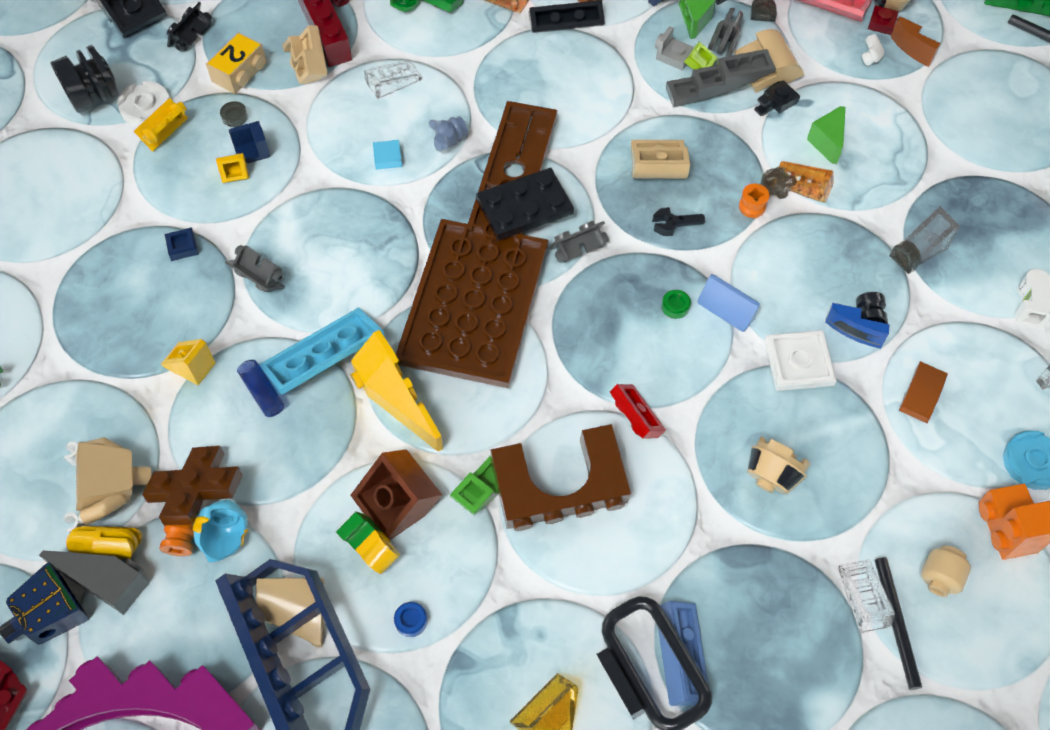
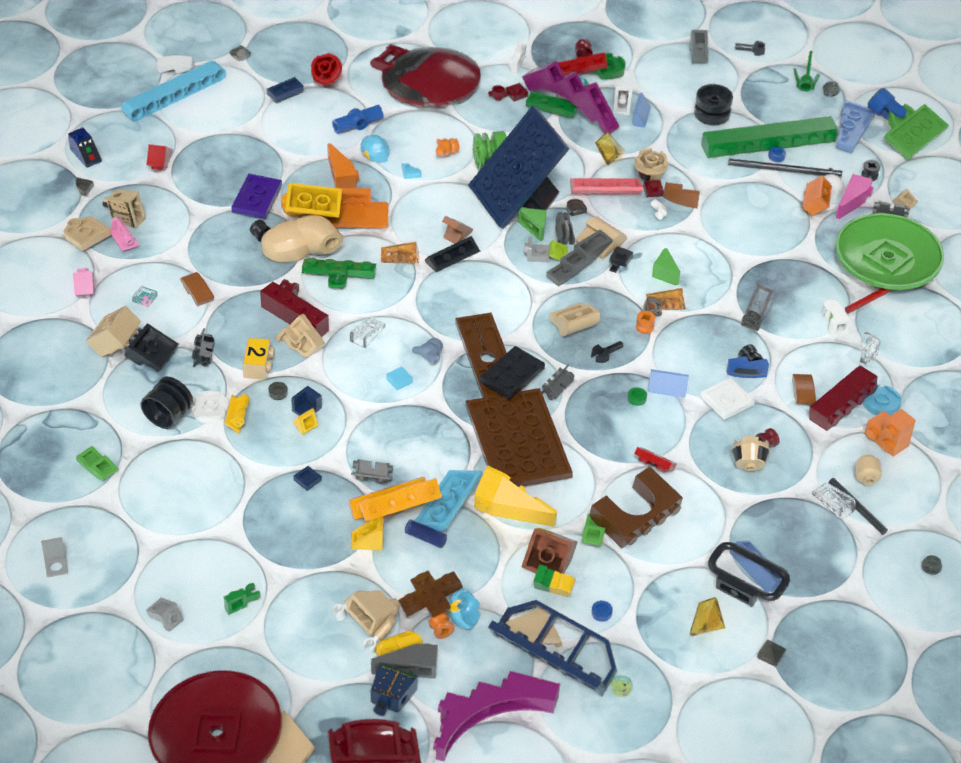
camera: 30 degrees left, 15 degrees down
none -> light orange fence [348,477,442,522]
none -> dark red wheel [755,428,780,448]
none -> dark red brick [809,365,878,431]

